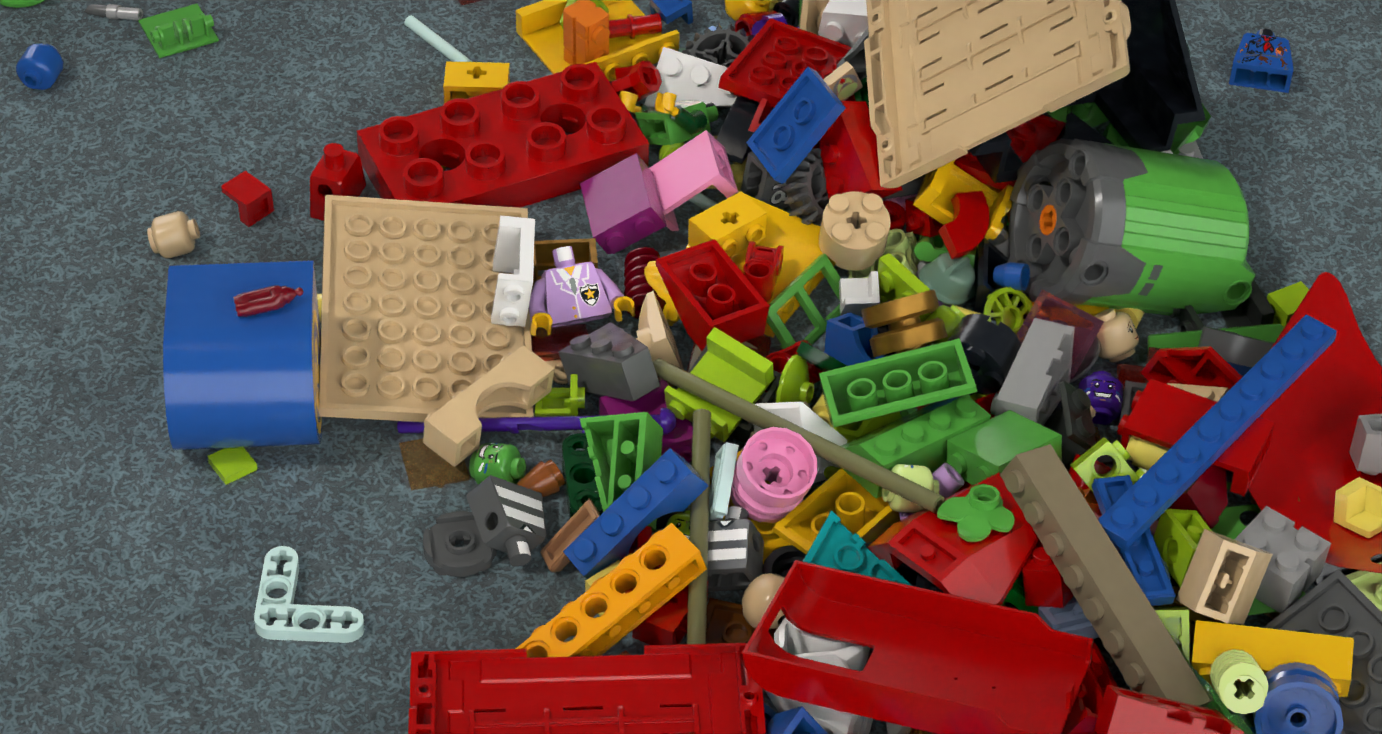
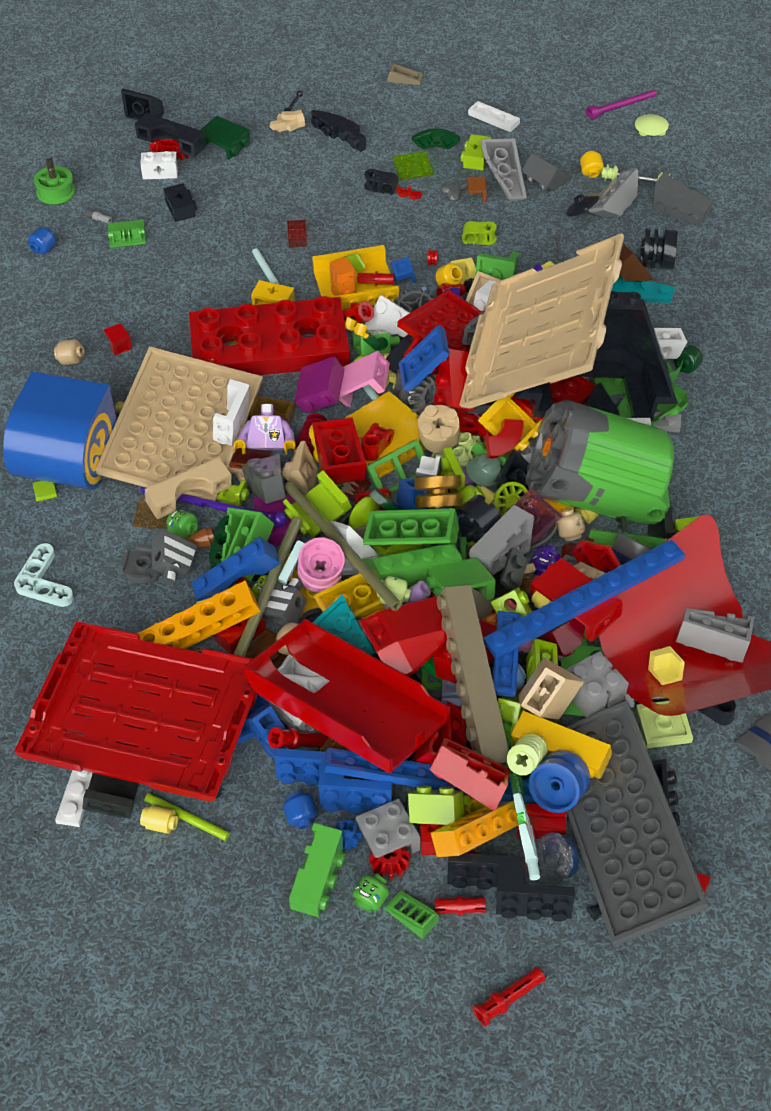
camera: 20 degrees right, 5 degrees up
dark red piece [233,285,303,317] -> none
red torso [310,143,366,221] -> none
medium nougat tile [540,499,600,572] -> none
yellow brick [688,191,767,258] -> none
tile [823,61,863,101] -> none
bright green plate [937,484,1015,542] -> none
blue hose [993,262,1030,291] -> none
blue torso [1229,29,1293,93] -> none

